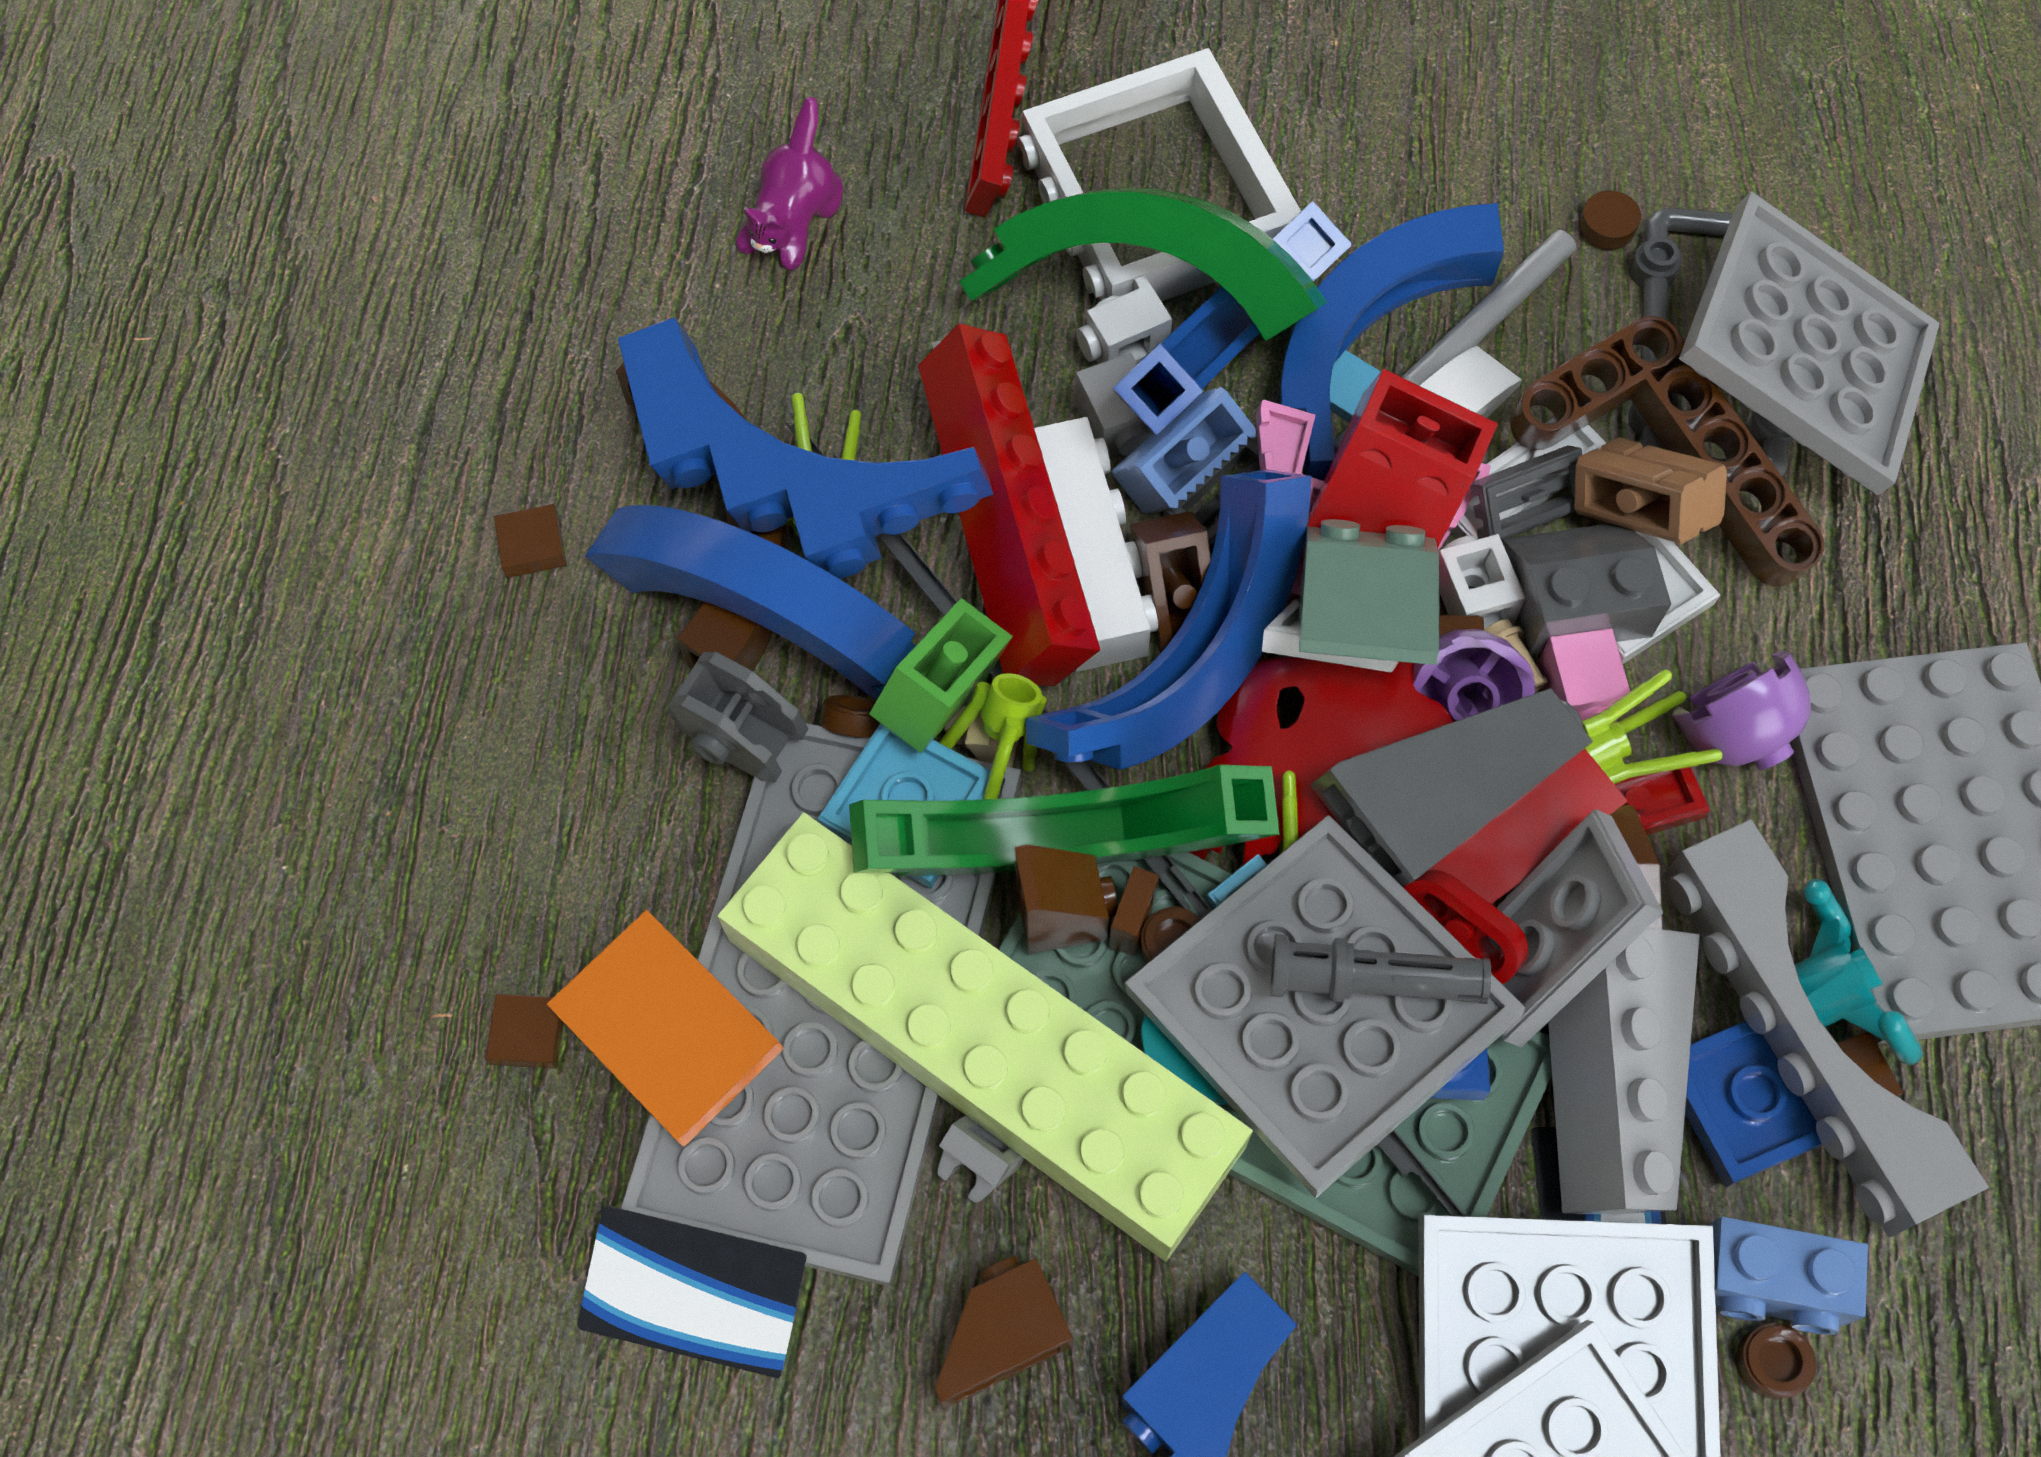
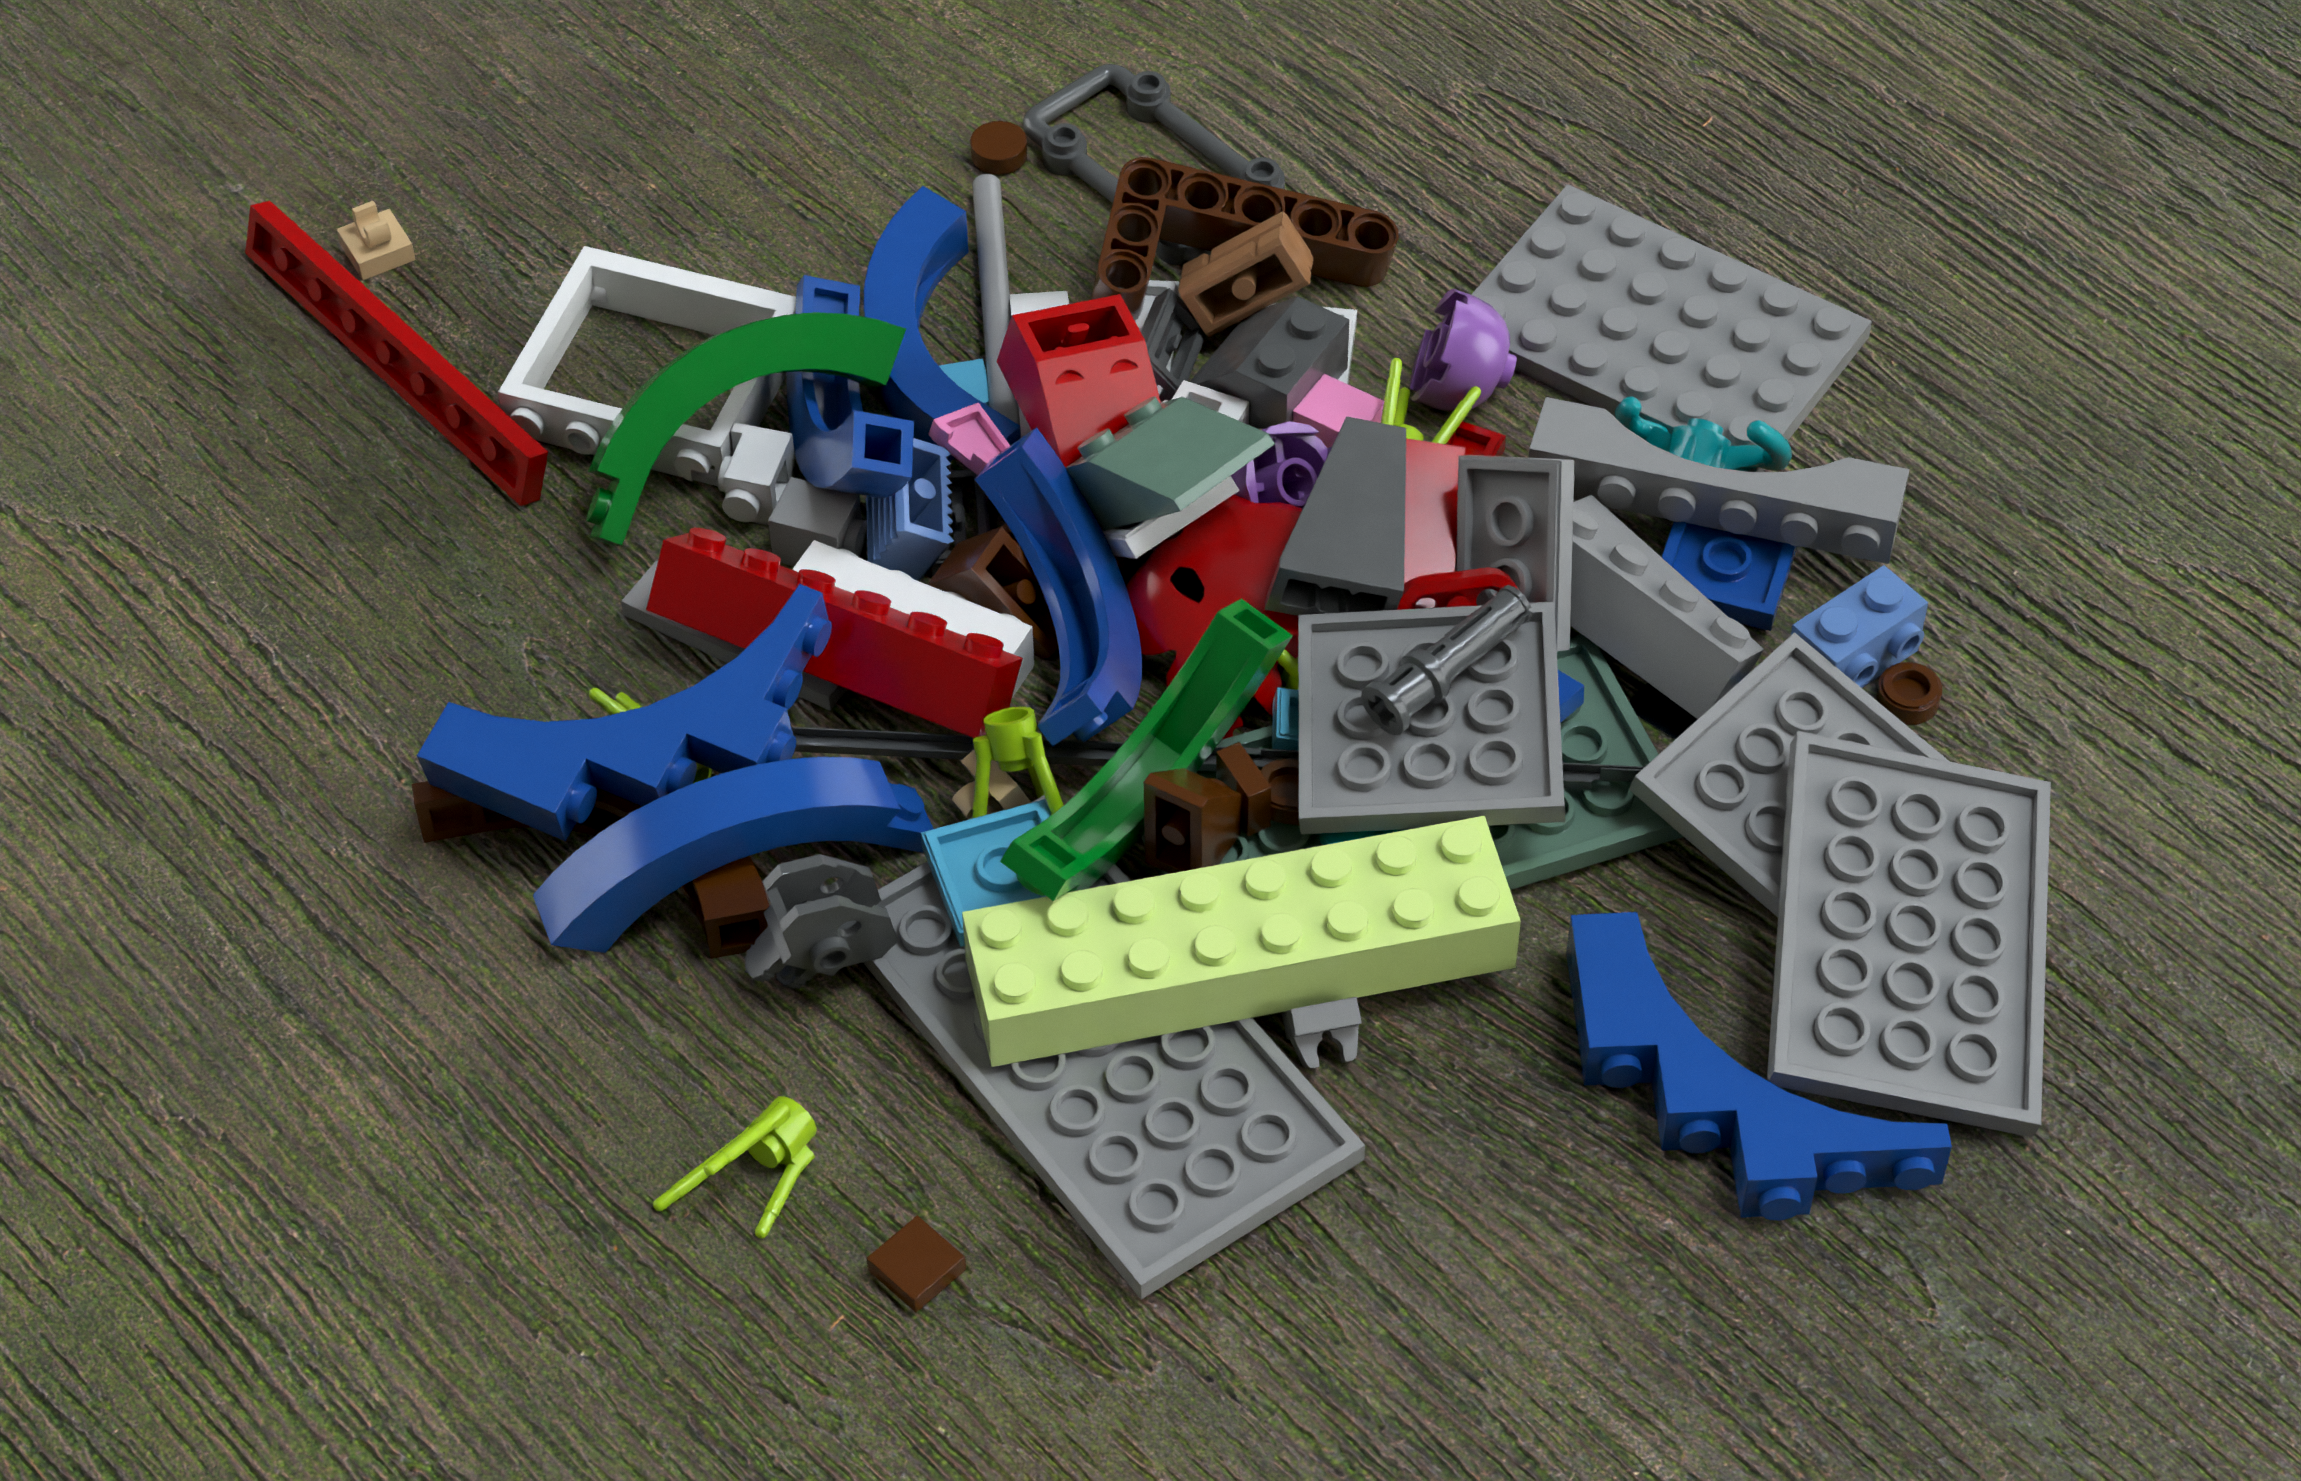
camera: 50 degrees left, 15 degrees down
reddish brown tile [494,503,567,578] -> none
orange tile [547,909,784,1147] -> none
sticker [577,1206,807,1378] -> none
magenta animal [735,97,843,271] -> none
reddish brown tile [820,695,880,738] -> none
bright green brick [869,598,1013,753] -> none
reddish brown slope [935,1256,1073,1410] -> none
light grey plate [1679,191,1940,495] -> none
none -> lime plant [653,1096,817,1239]

